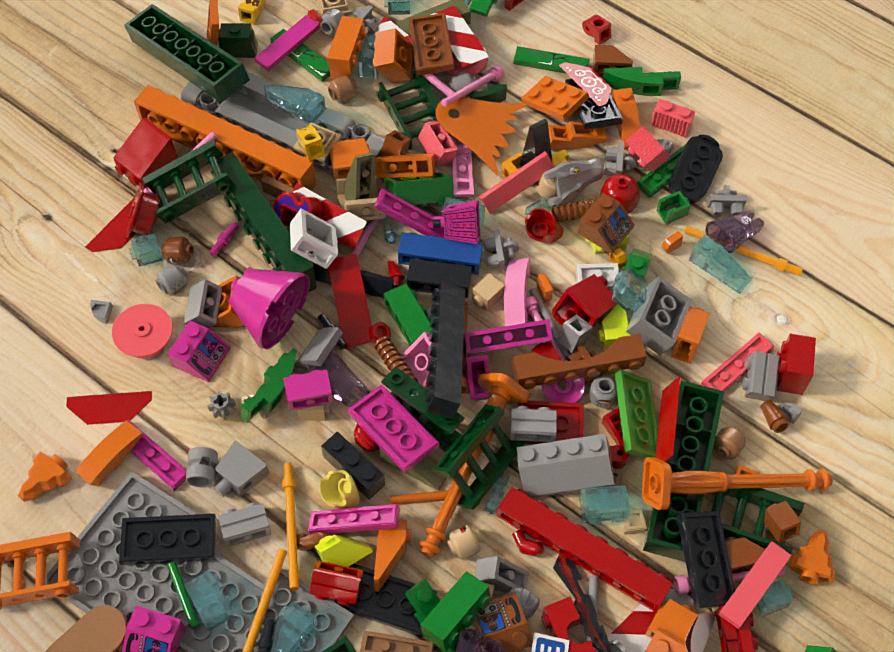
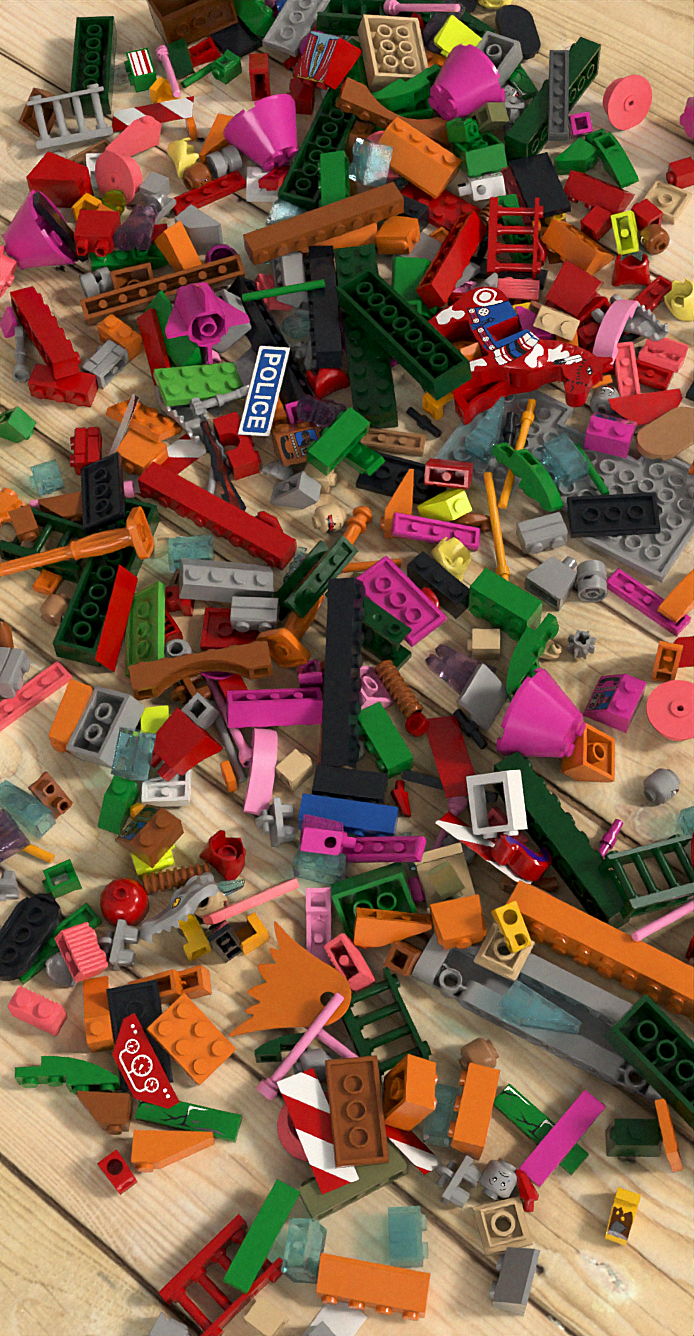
camera: 175 degrees left, 0 degrees up
dark orange head [161,237,194,264] -> none
light grey brick [184,279,222,328] -> none
dark pink brick [283,370,333,411] -> none
orange tile [662,231,683,254] -> none
coral tile [719,541,792,629] -> none
none -> dark orange hips [28,771,73,819]
none -> orange slope [131,1130,215,1173]
none -> green brick [469,567,543,641]
none -> green slope [490,442,563,512]
none -> orange slope [651,641,683,682]

